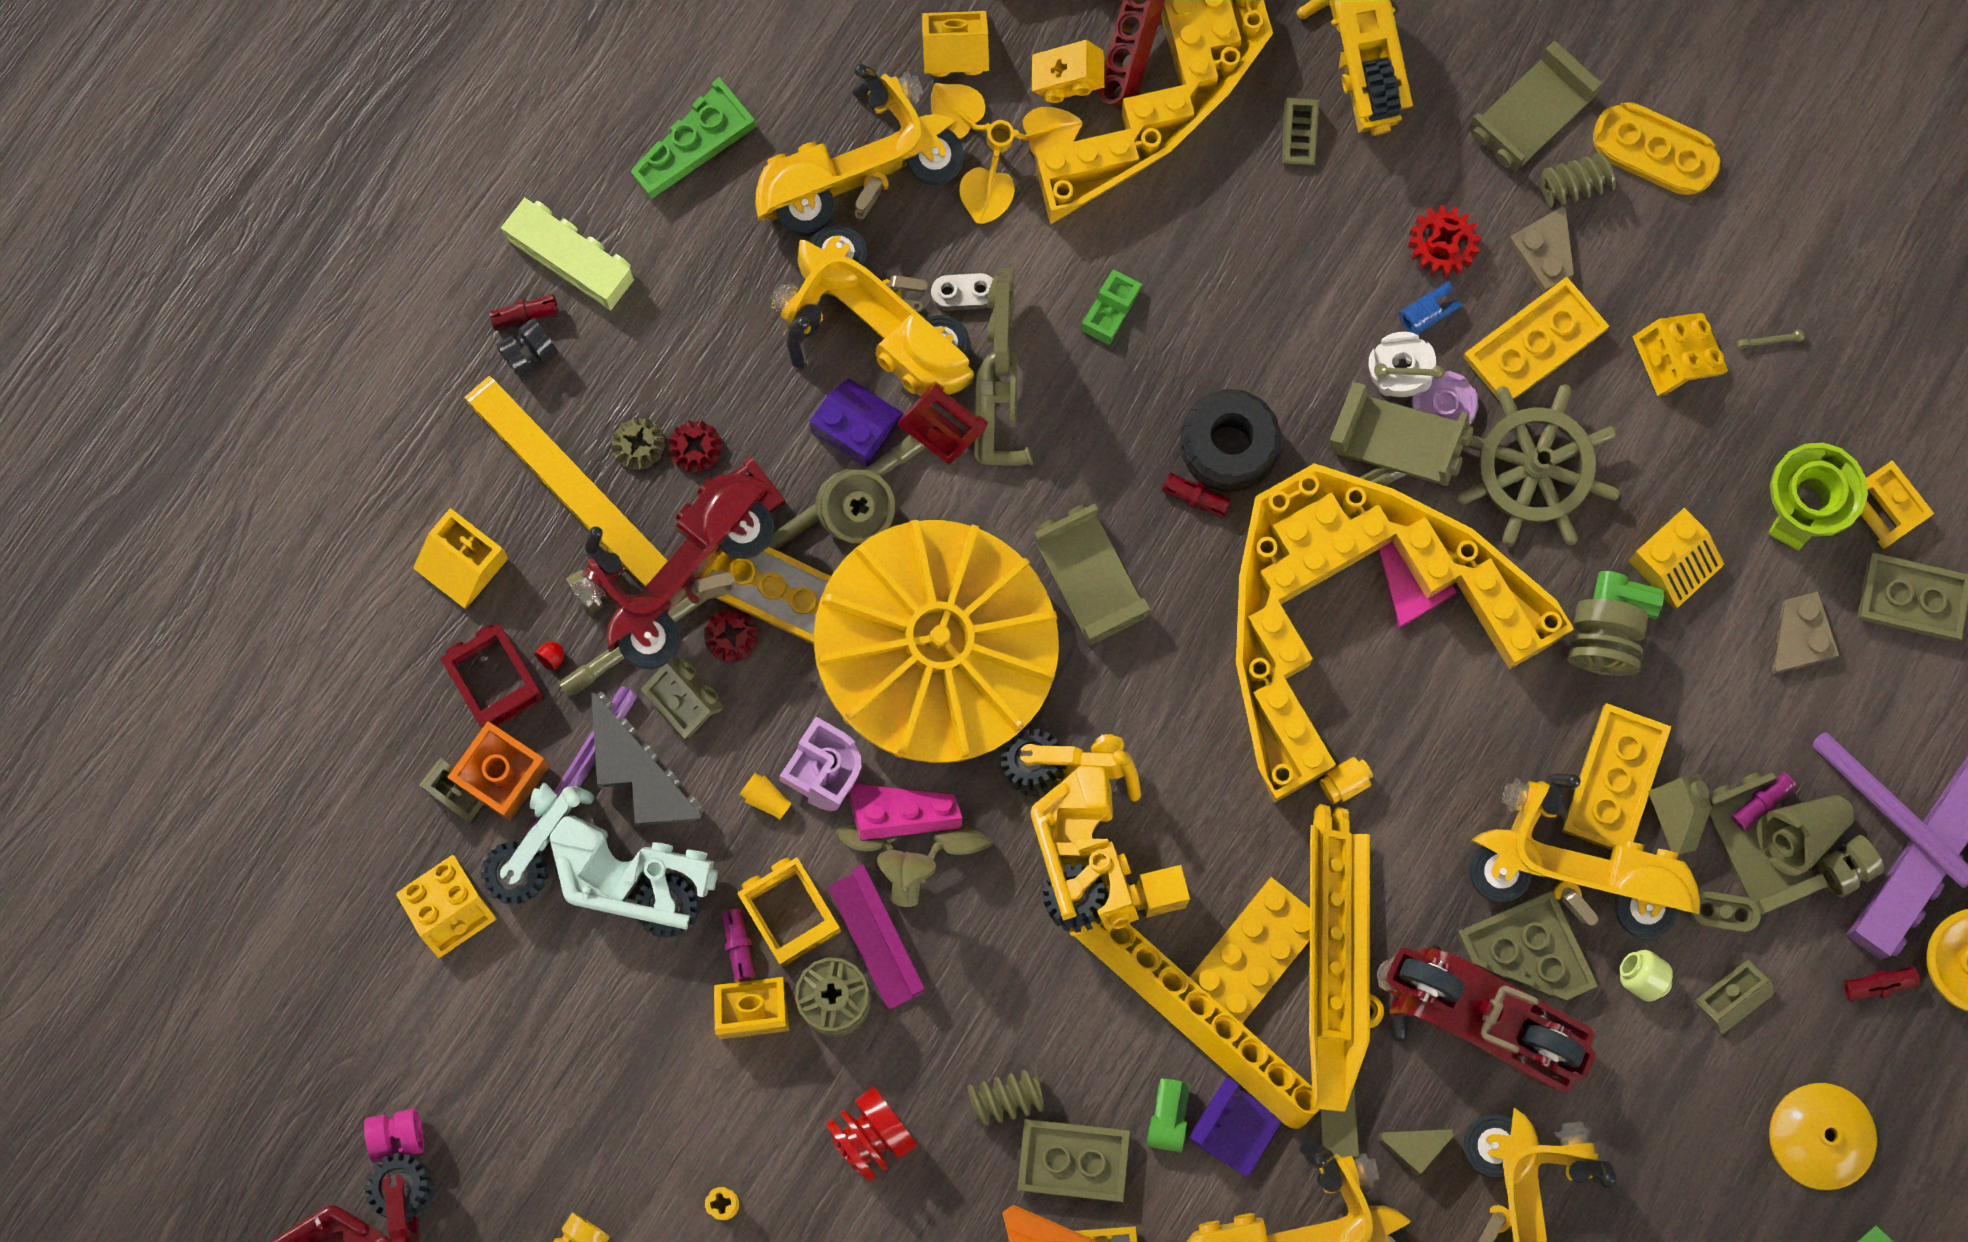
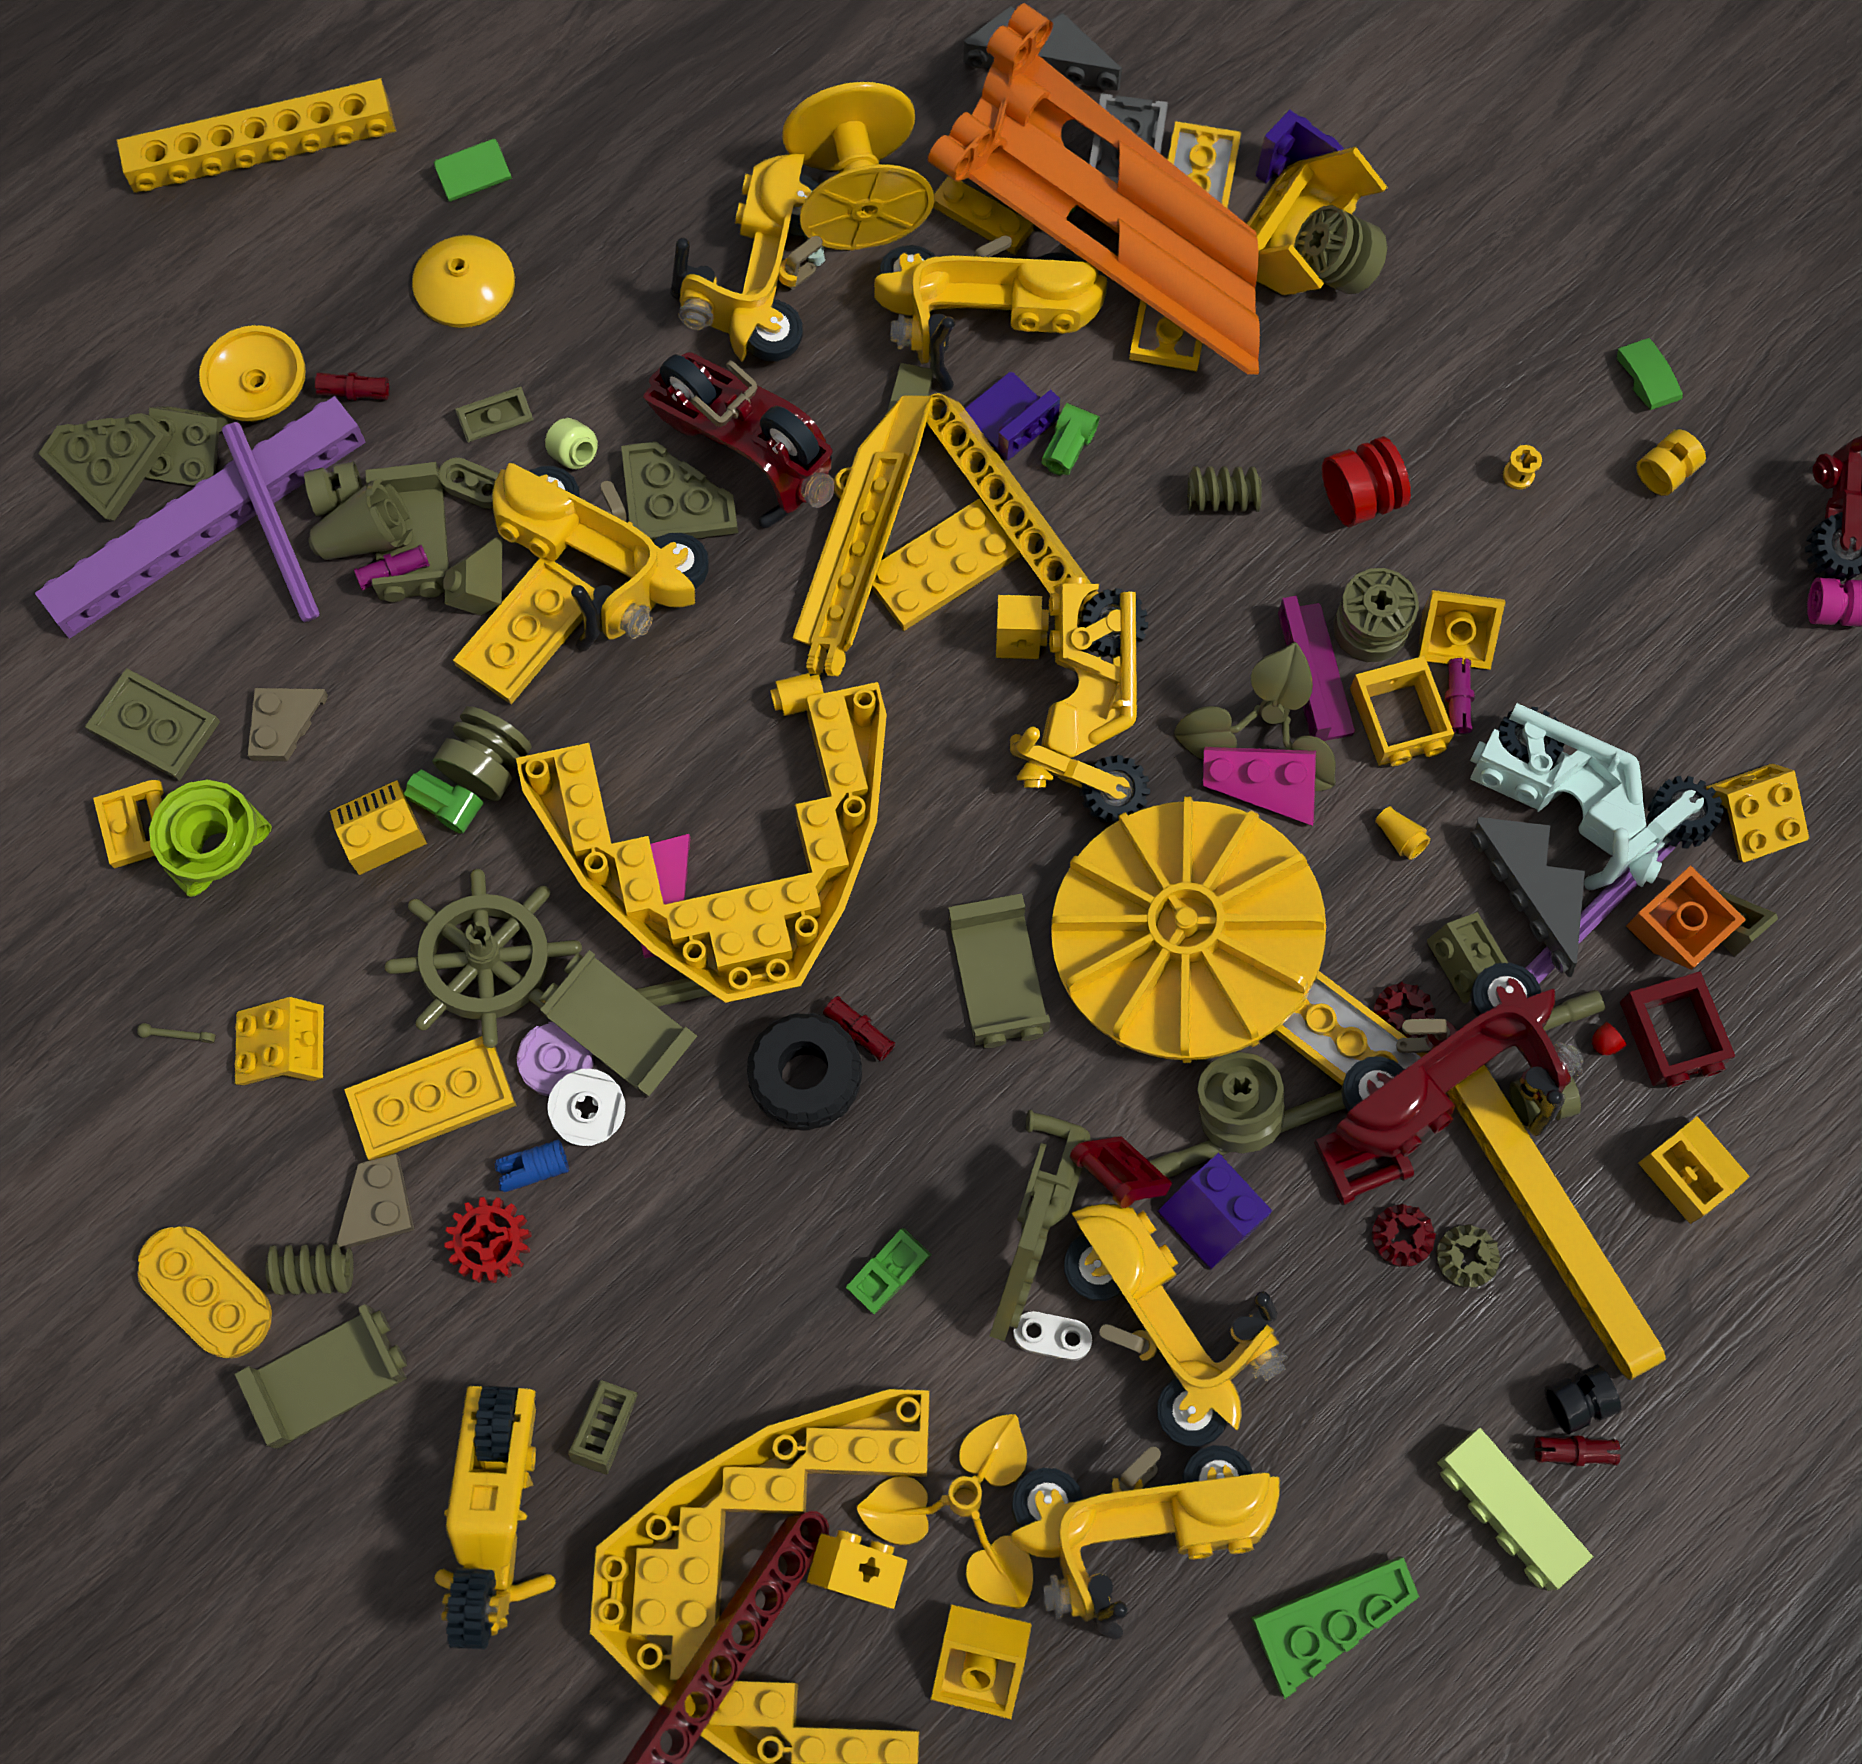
camera: 165 degrees left, 5 degrees down
lavender brick [779,717,862,811] -> none
olive plate [1017,1119,1130,1203] -> none
olive hinge [1374,363,1445,379] -> none
olive slope [1378,1129,1453,1176] -> none

